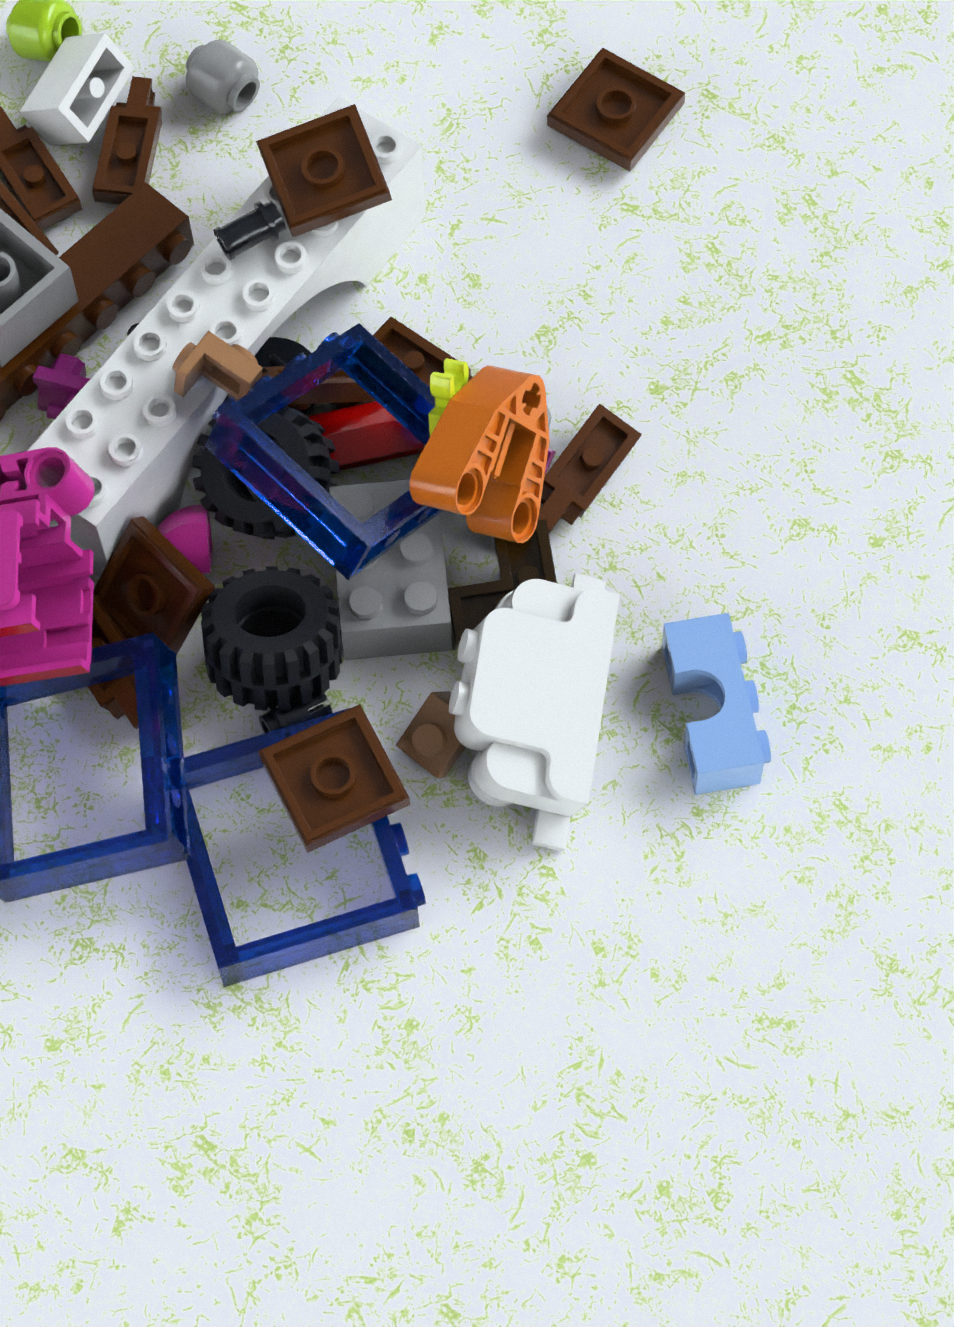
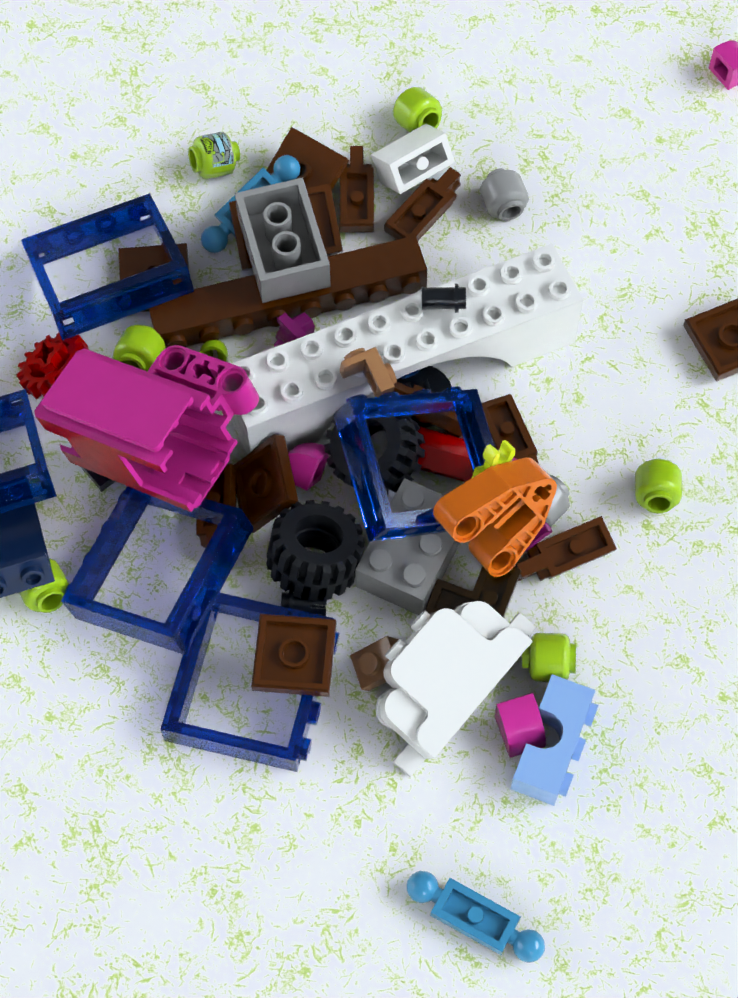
camera: 30 degrees right, 0 degrees up
reddish brown plate [256,104,392,238] -> none
none -> dark azure plate [407,871,545,963]
none -> dark pink brick [494,693,546,758]
none -> lime head [522,633,576,682]
none -> lime head [635,458,682,514]

